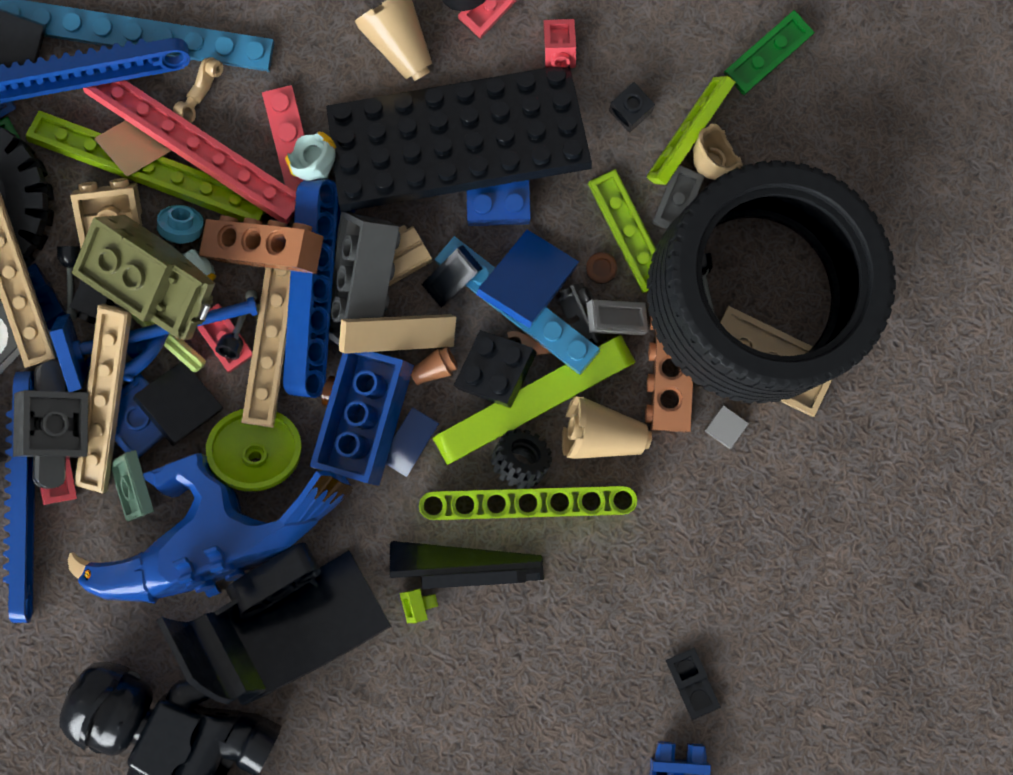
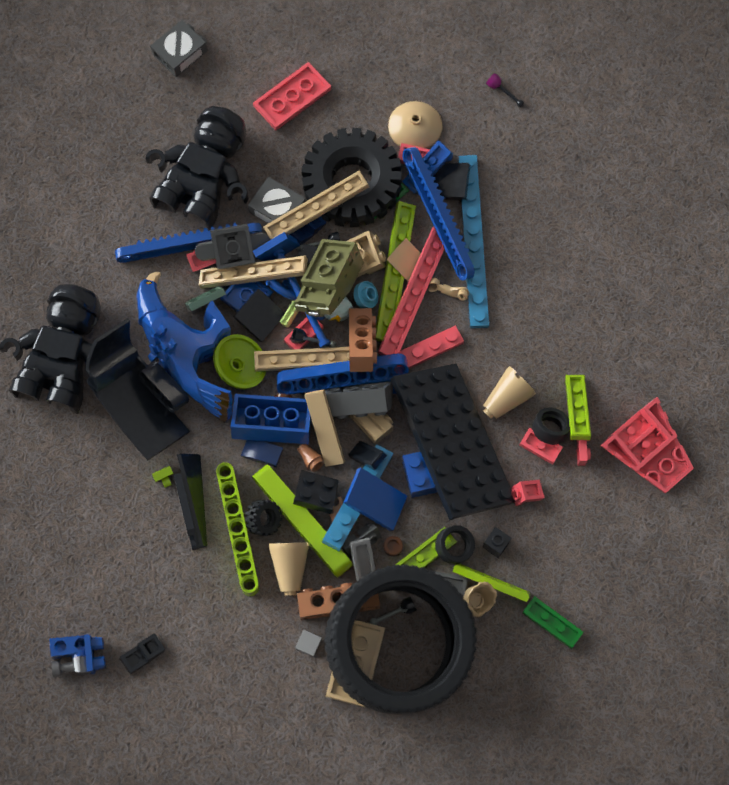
camera: 80 degrees right, 15 degrees down
light aqua hair [285,131,336,181] -> none
none -> black tyre [435,525,475,564]

